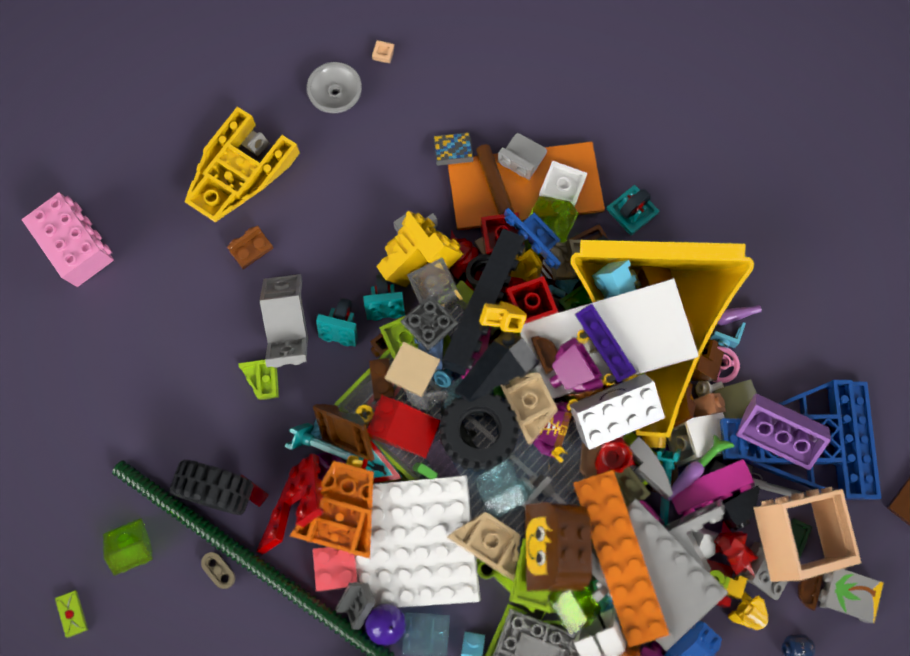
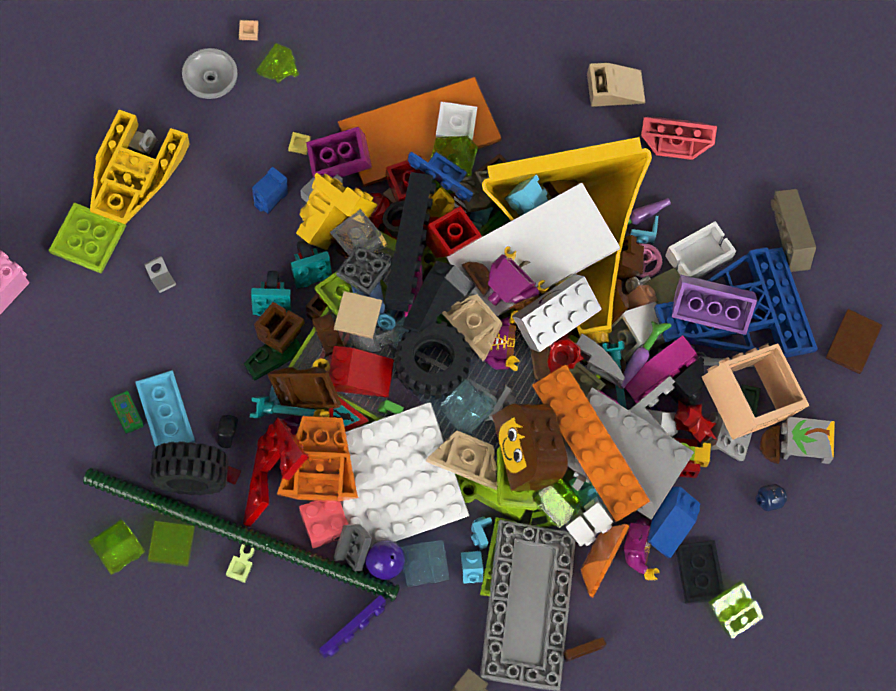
camera: 20 degrees left, 5 degrees down
lime tile [55,591,88,638] -> none
dark tan plate [201,552,236,589] -> none
dark orange bracket [227,225,273,270] -> none
lime wing [238,360,279,400] -> none
light grey bracket [259,274,308,368] -> none
tile [433,132,473,166] -> none
reddish brown piece [476,144,514,215] -> none
yellow brick [479,301,527,333] -> none
light grey bracket [498,133,547,180] -> none
dark purple plate [575,304,636,383] -> none
teal plate [606,185,660,236] -> none
yellow brick [727,592,768,630] -> none
none -> lime plate [49,203,126,274]
none -> green tile [110,391,144,434]
none -> medium azure tile [135,370,195,448]
none -> light grey bracket [144,256,176,293]
none -> clear neon green plate [148,521,195,567]
none -> black hair [217,415,238,448]
none -> yellowish green plate [226,544,255,583]
none -> dark green wing [244,339,301,381]
none -> blue hips [252,167,288,214]
none -> reddish brown plate [254,302,305,354]
none -> clear neon green slope [256,43,299,83]
none -> light yellow tile [288,132,311,155]
none -> magenta brick [306,127,372,178]
none -> medium azure bracket [471,517,492,550]
none -> tan slope [587,63,645,107]
none -> coral wedge [641,117,717,160]
none -> white piece [665,221,736,279]
none -> dark tan wedge [771,189,816,272]

